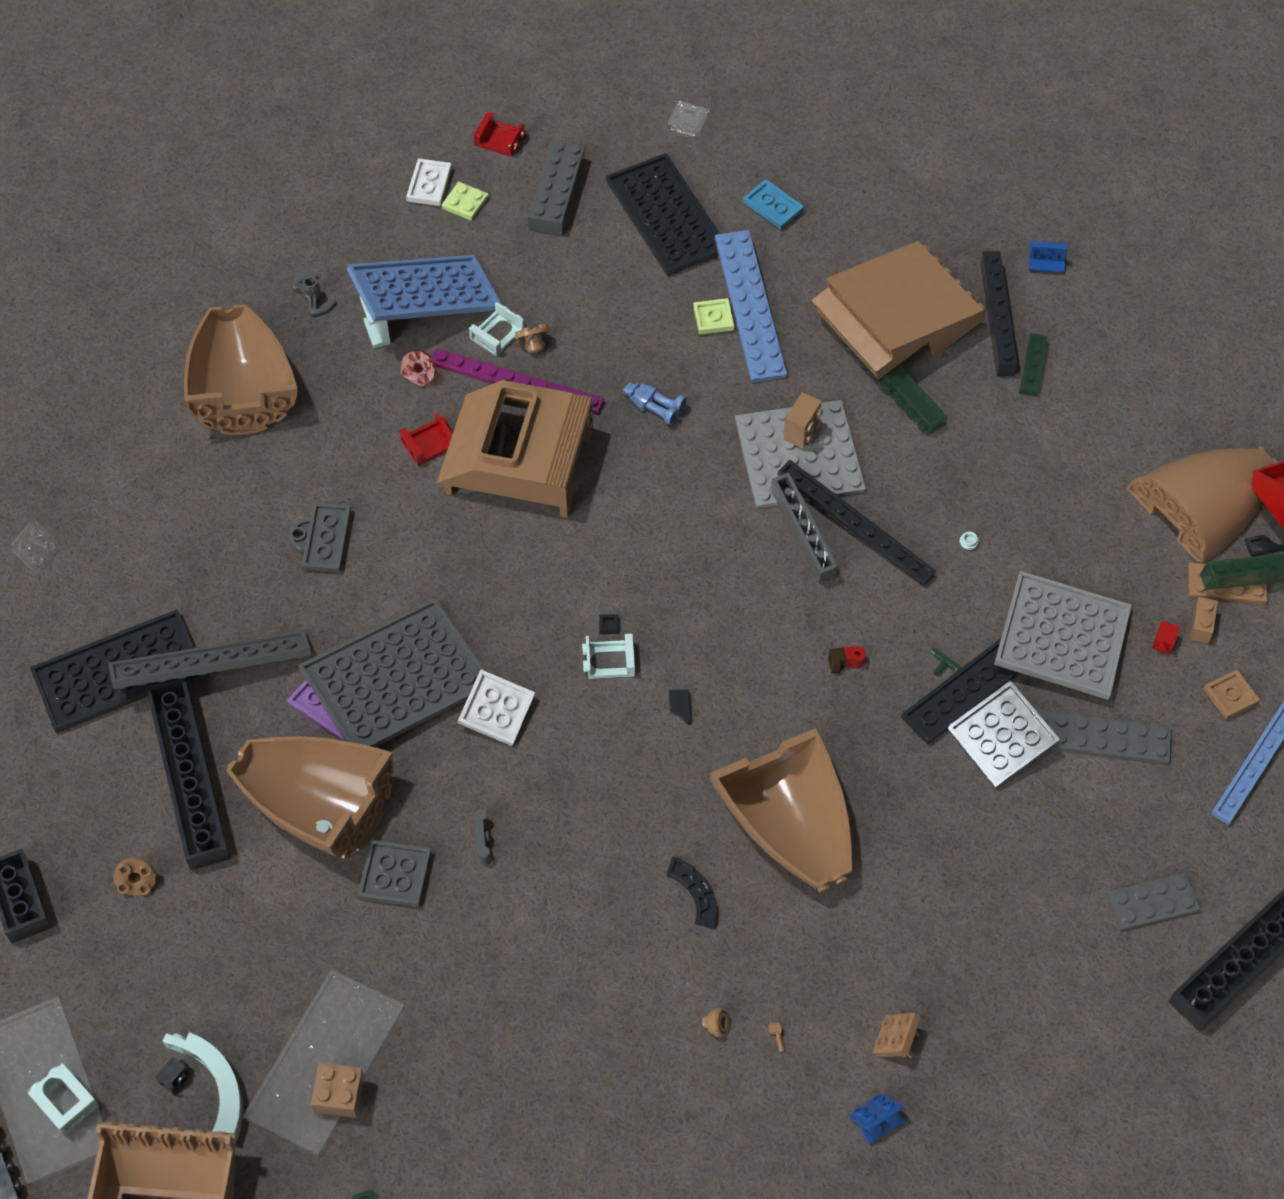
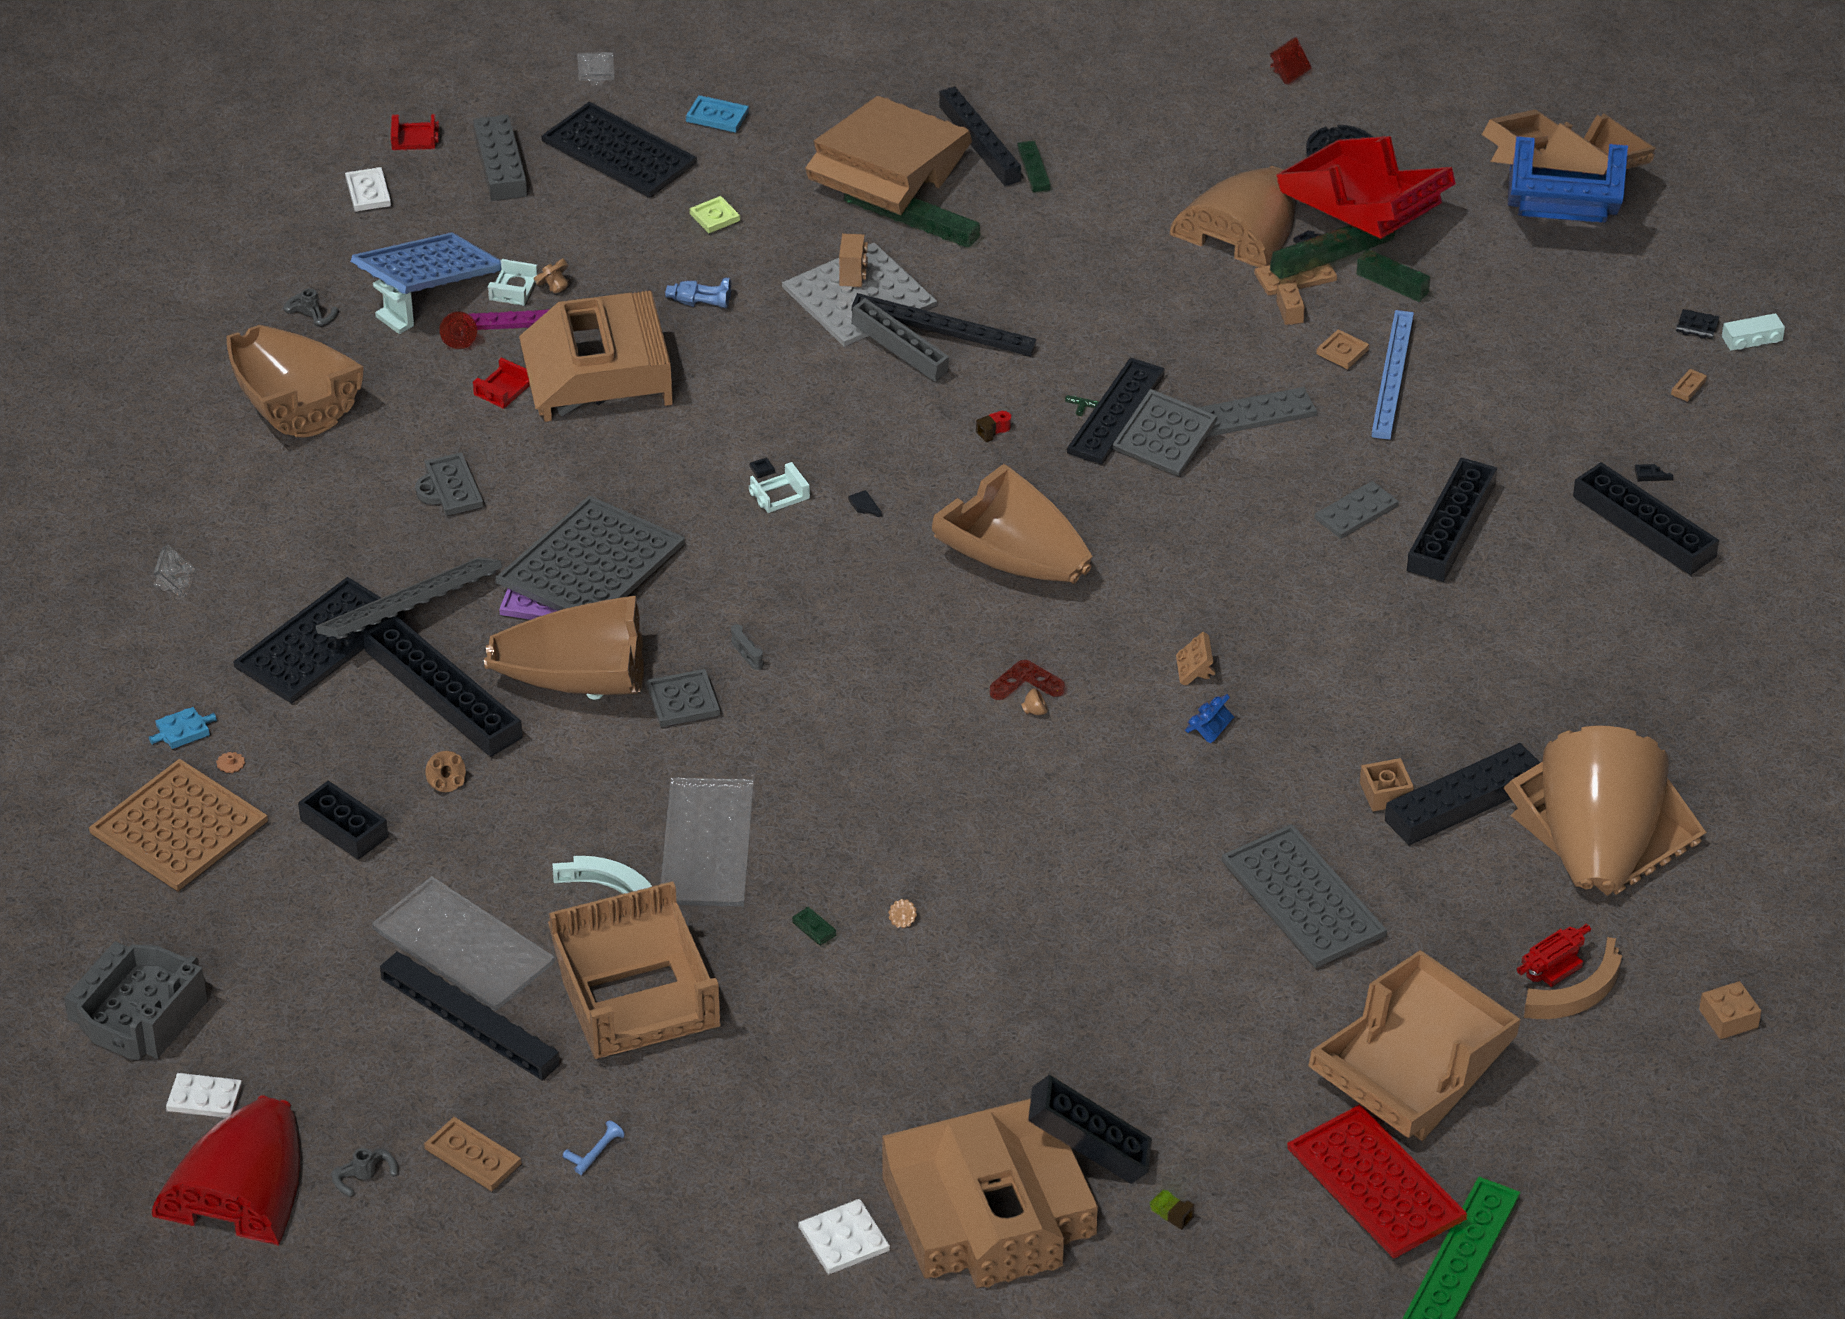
camera: 25 degrees left, 15 degrees down
light aqua panel [27,1063,99,1136] -> none
black brick [155,1057,190,1096] -> none
medium nougat brick [311,1063,364,1118] -> none
yellowish green plate [442,182,489,221] -> none
white plate [457,670,535,746] -> none
black tile [666,856,717,930] -> none
medium blue plate [715,230,787,383] -> none
medium nougat hand [769,1022,785,1052] -> none
light aqua plate [959,532,979,550] -> none
light grey plate [994,571,1131,700] -> none
blue bracket [1029,241,1067,273] -> none
red brick [1152,620,1180,654] -> none
none -> clear red beam [990,660,1065,700]

